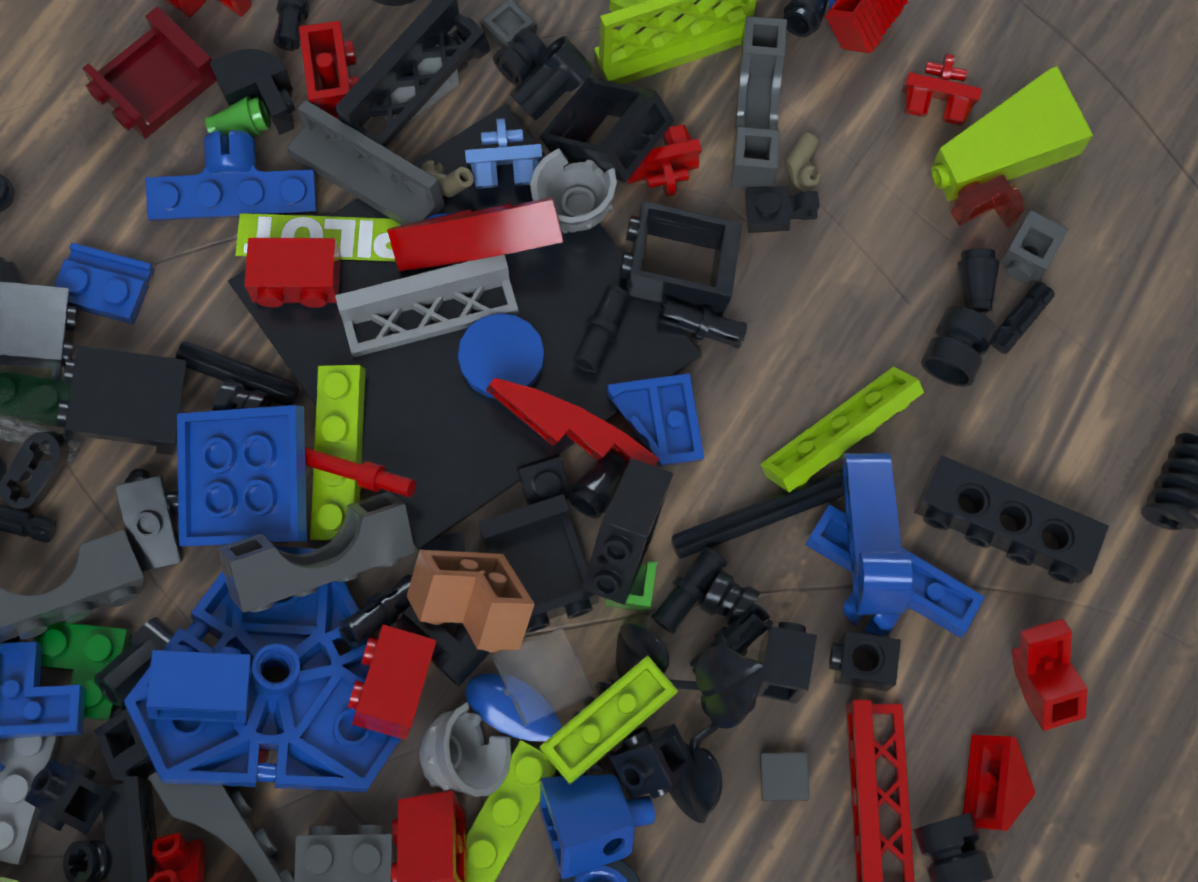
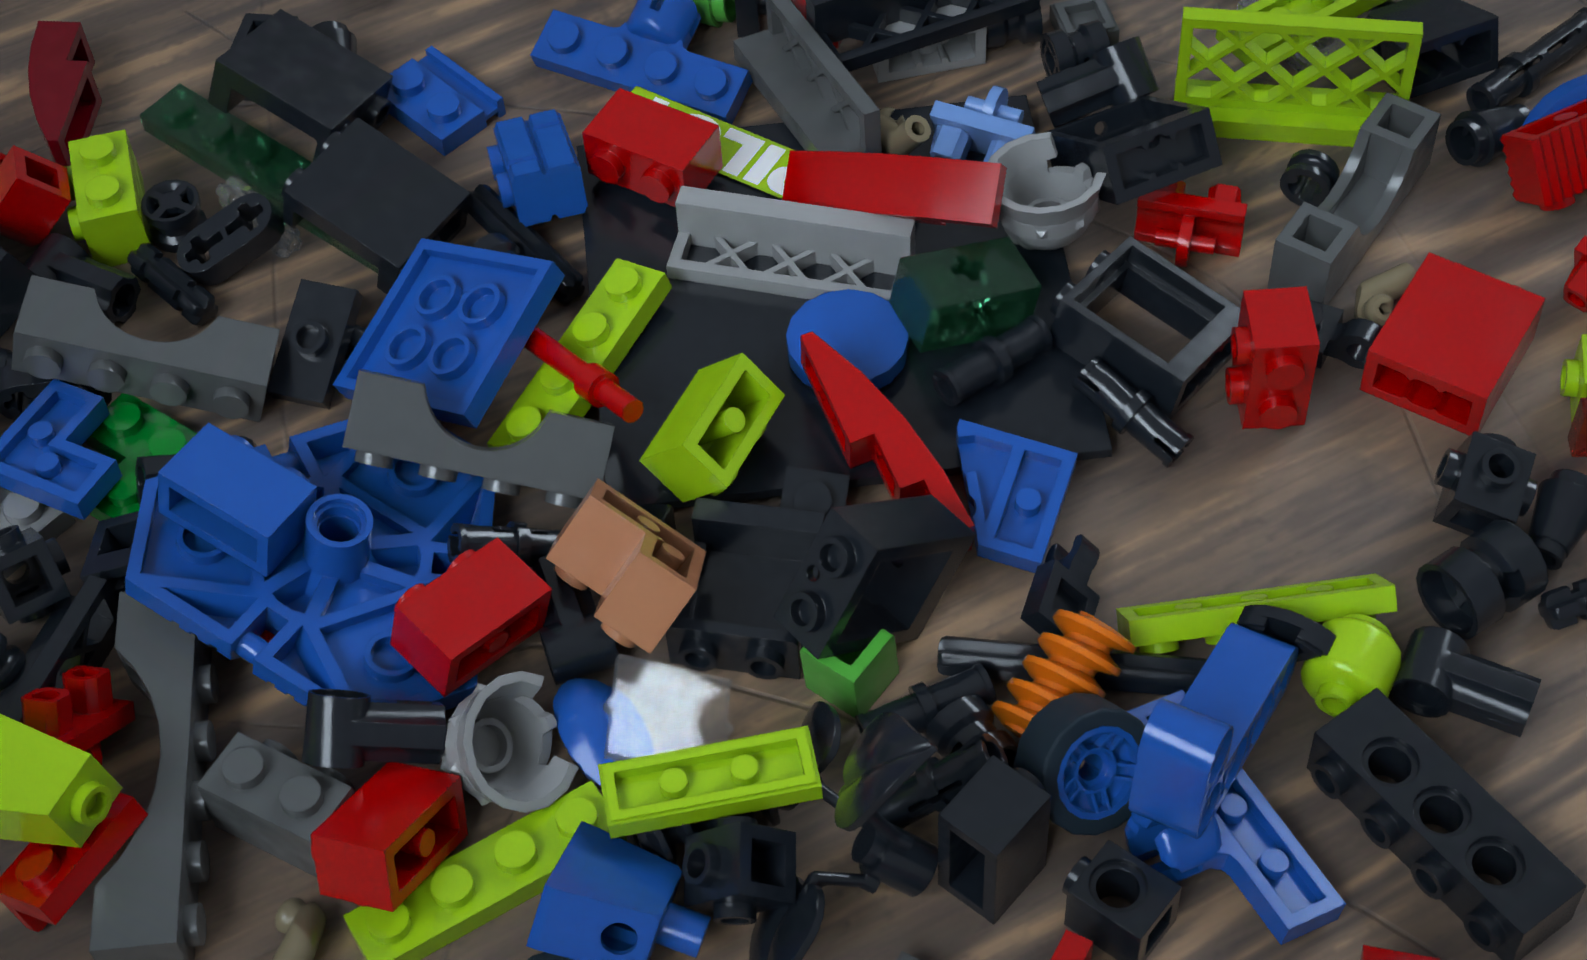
camera: 35 degrees right, 20 degrees down
none -> black piece [302,689,447,769]
none -> blue brick [486,109,588,227]
none -> lime brick [639,352,785,503]
none -> brick [889,236,1042,353]
none -> orange piece [991,609,1137,739]
none -> wheel [1014,693,1145,836]
none -> black plate [1020,534,1100,636]
none -> red brick [1225,286,1320,429]
none -> black tile [1236,605,1336,662]
none -> black bush [1280,149,1340,207]
none -> lime head [1301,614,1401,717]
none -> red brick [1359,252,1546,436]
none -> black piece [1390,626,1542,737]
none -> black brick [1432,431,1538,536]

